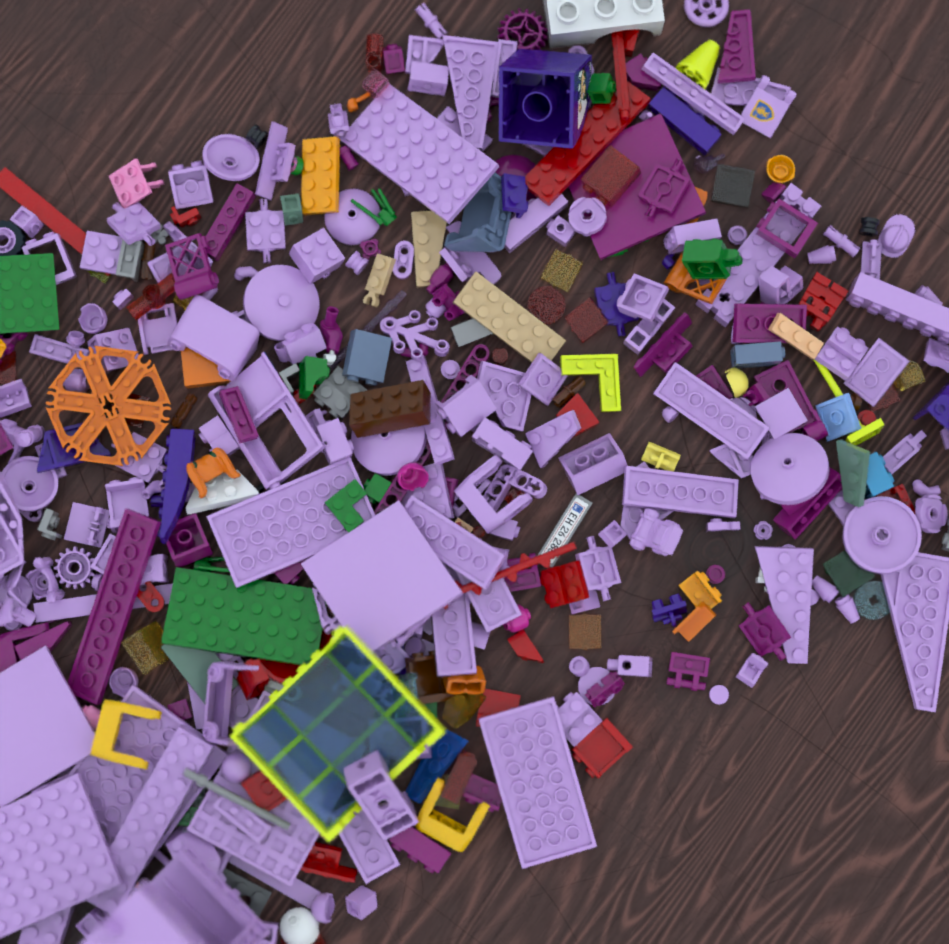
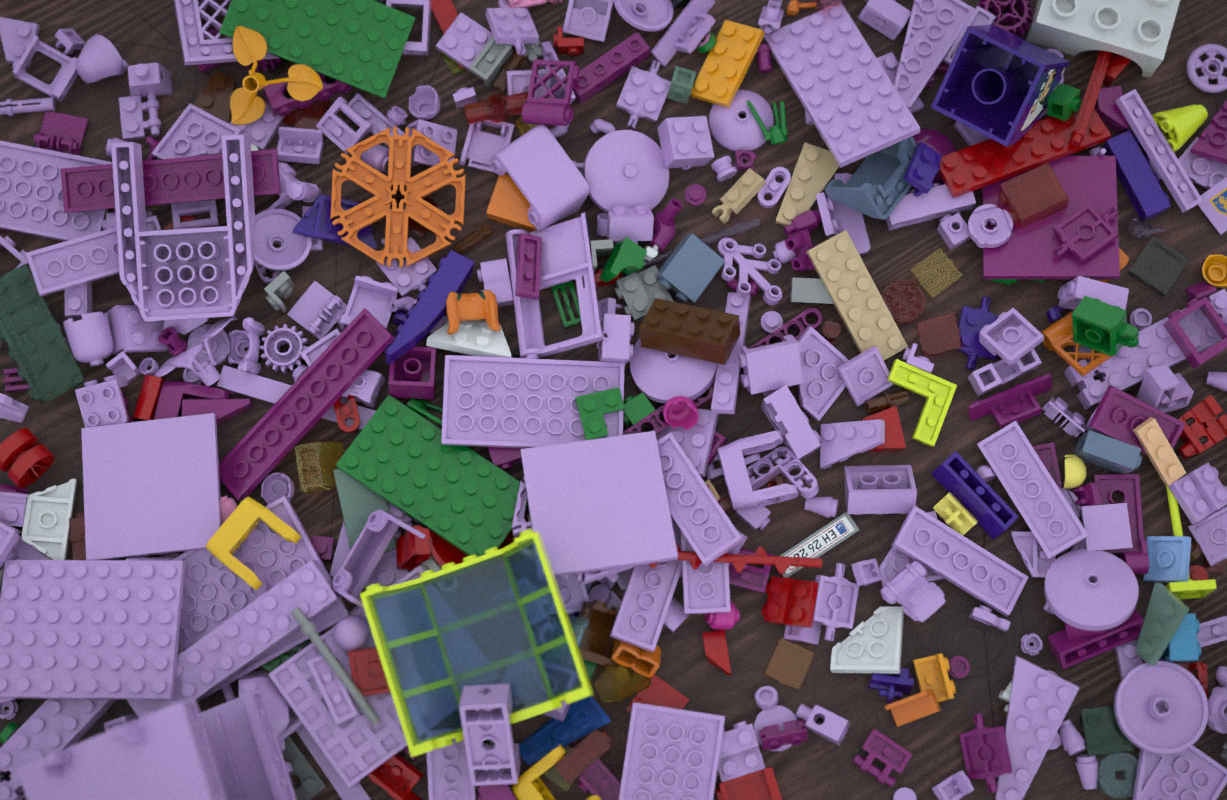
camera: 25 degrees right, 5 degrees down
none -> lavender plate [316,96,373,155]
none -> green tile [551,281,582,329]
none -> magenta plate [684,184,706,206]
none -> lavender cone [805,496,839,519]
none -> white plate [830,607,904,674]
none -> lavender bracket [902,343,934,374]
none -> dark purple brick [931,451,1018,539]
none -> lavender hinge [1042,396,1087,438]

